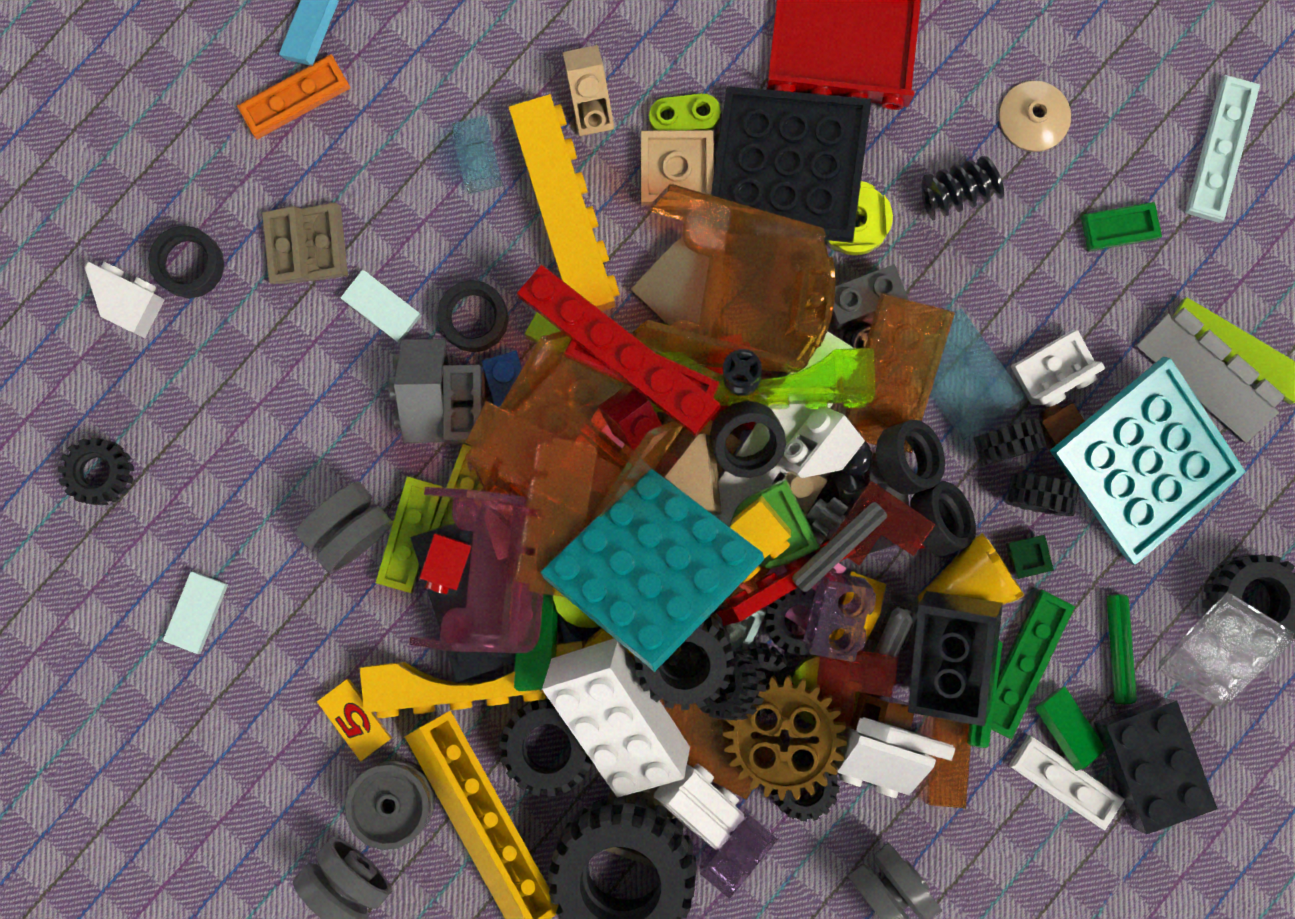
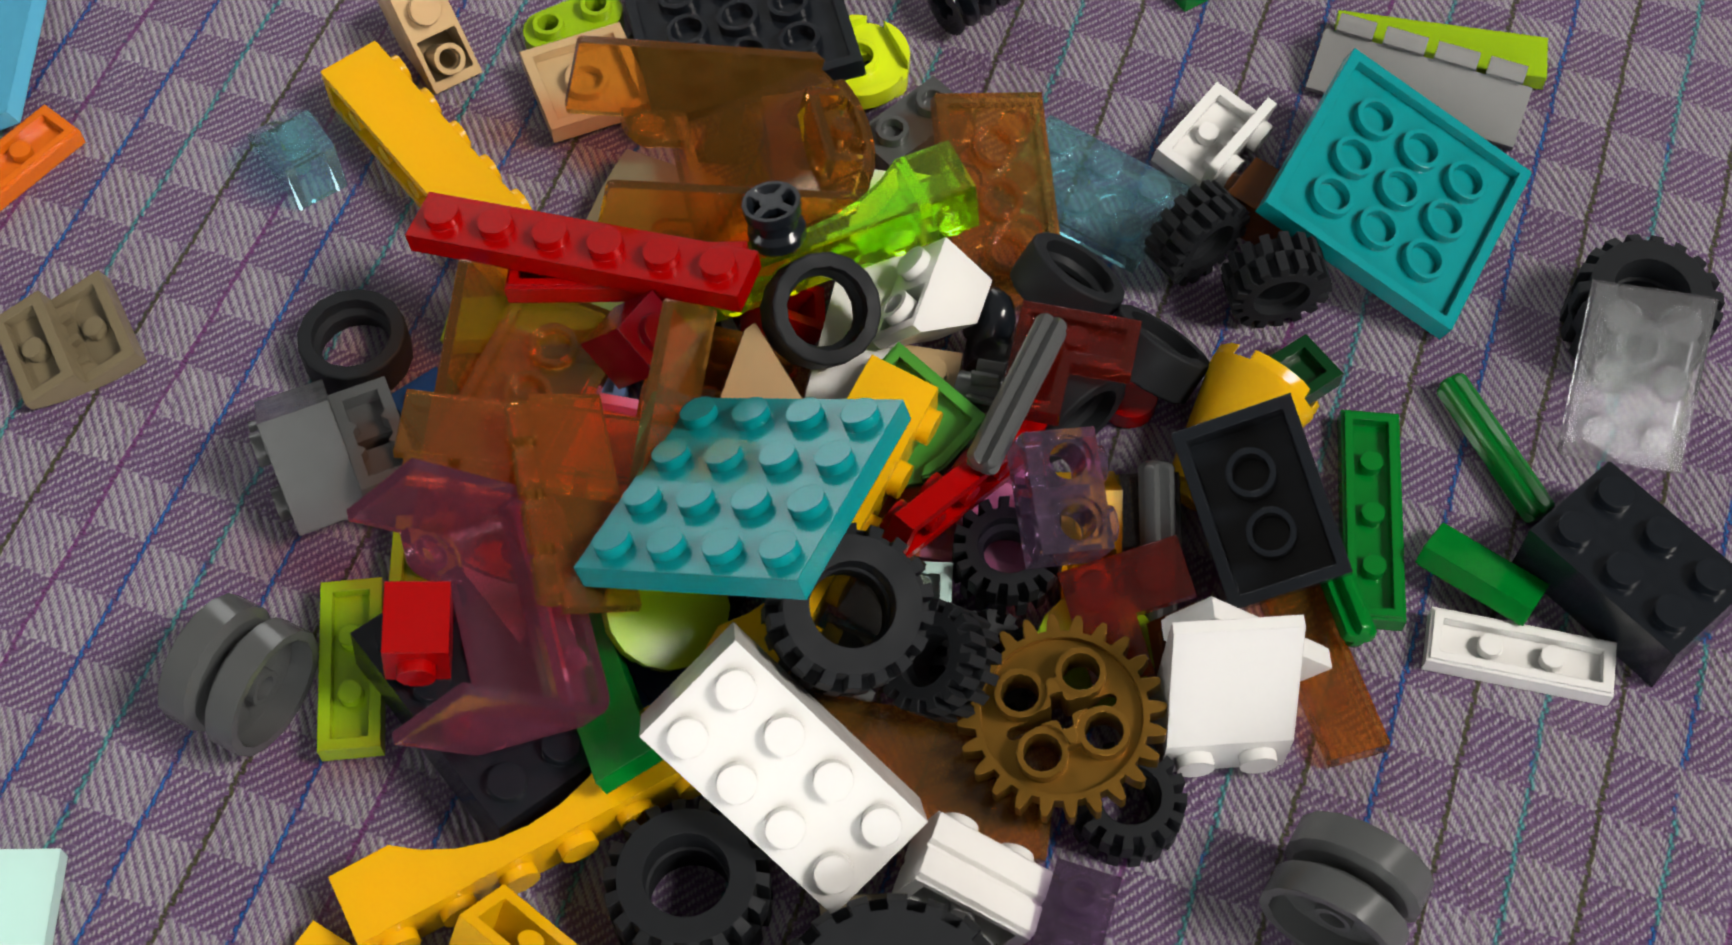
camera: 20 degrees left, 25 degrees down
light aqua tile [341,270,422,344] -> none

